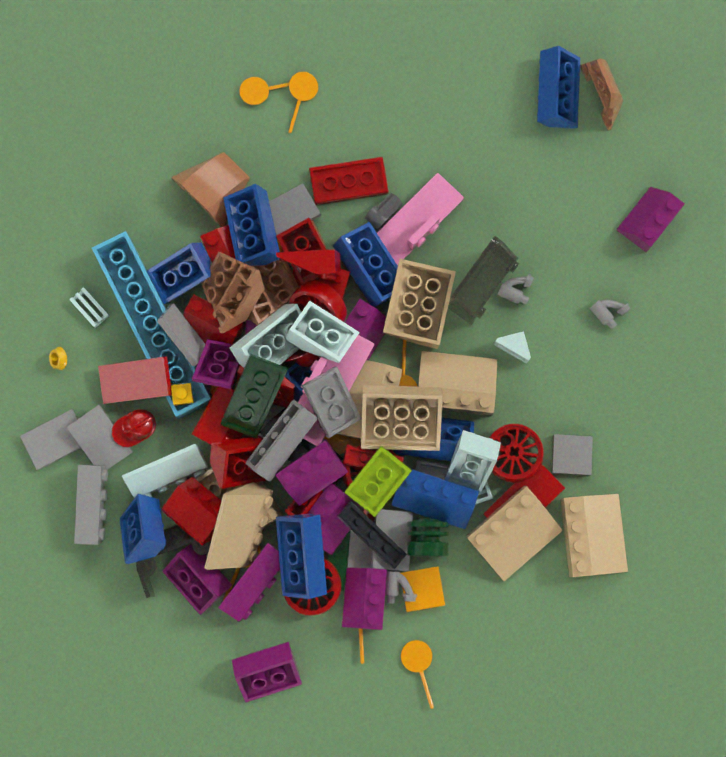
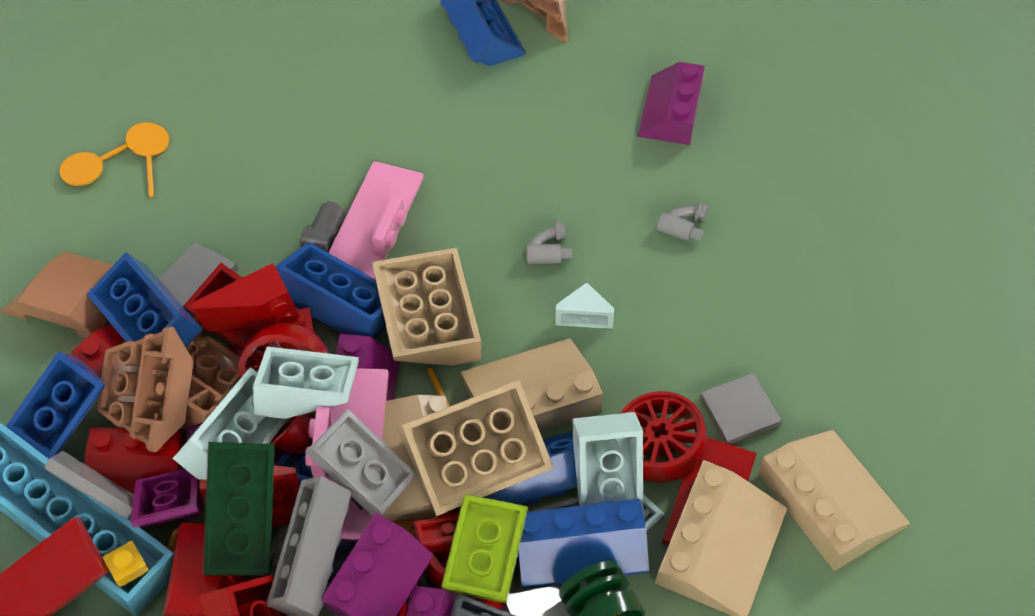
camera: 25 degrees left, 25 degrees down
red tile [309,157,389,205] -> none
clear smoke windscreen [448,236,519,325] -> none

